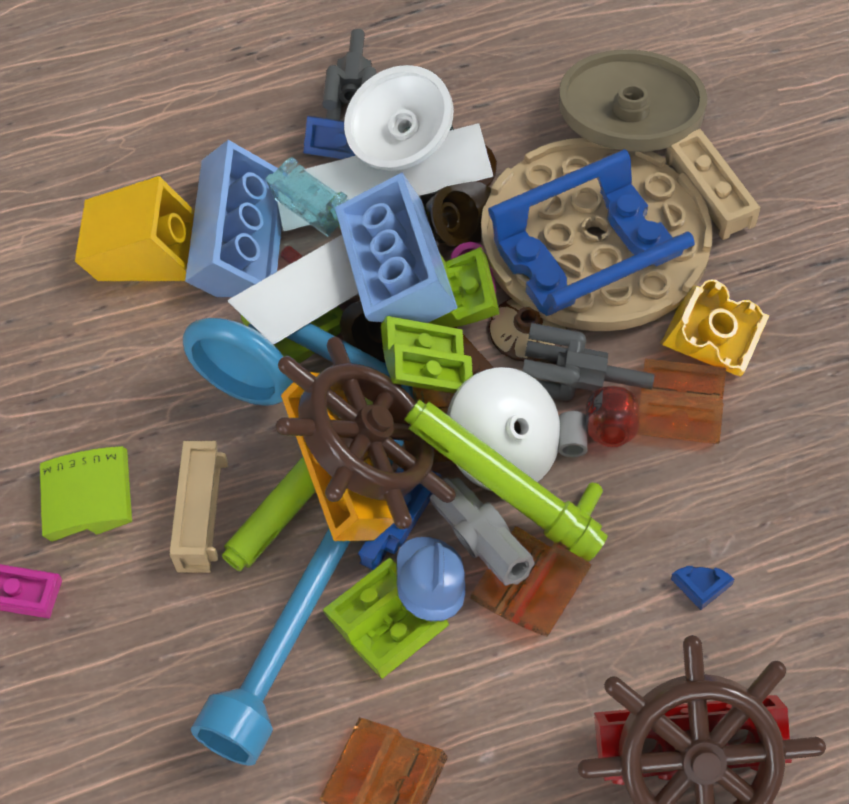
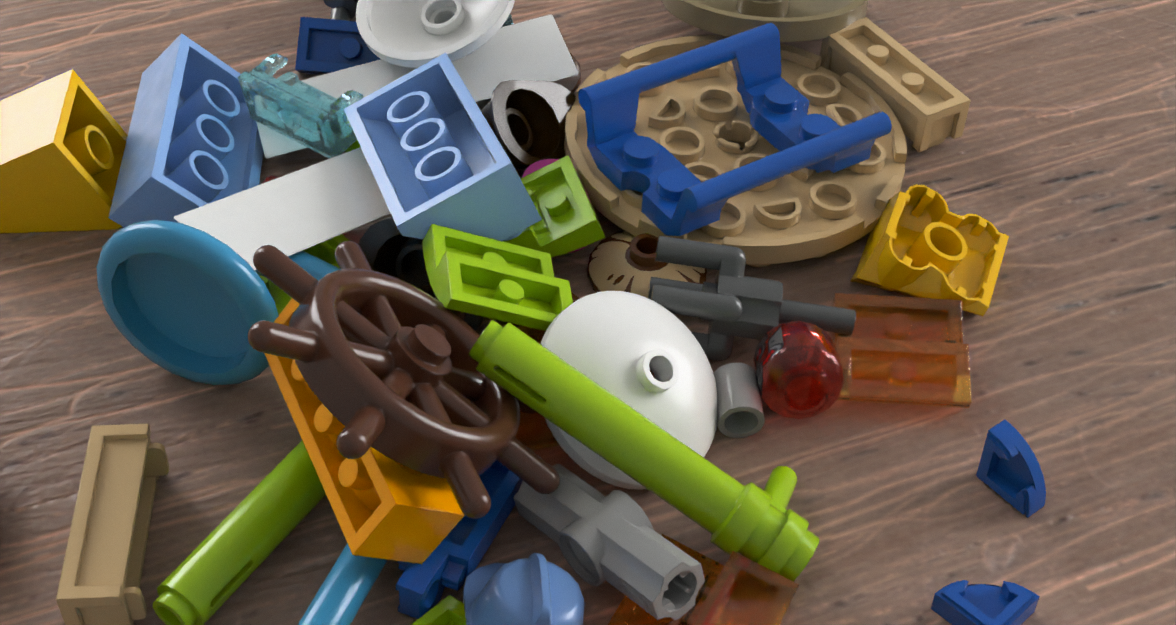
camera: 10 degrees left, 15 degrees down
none -> blue tile [976,419,1046,518]

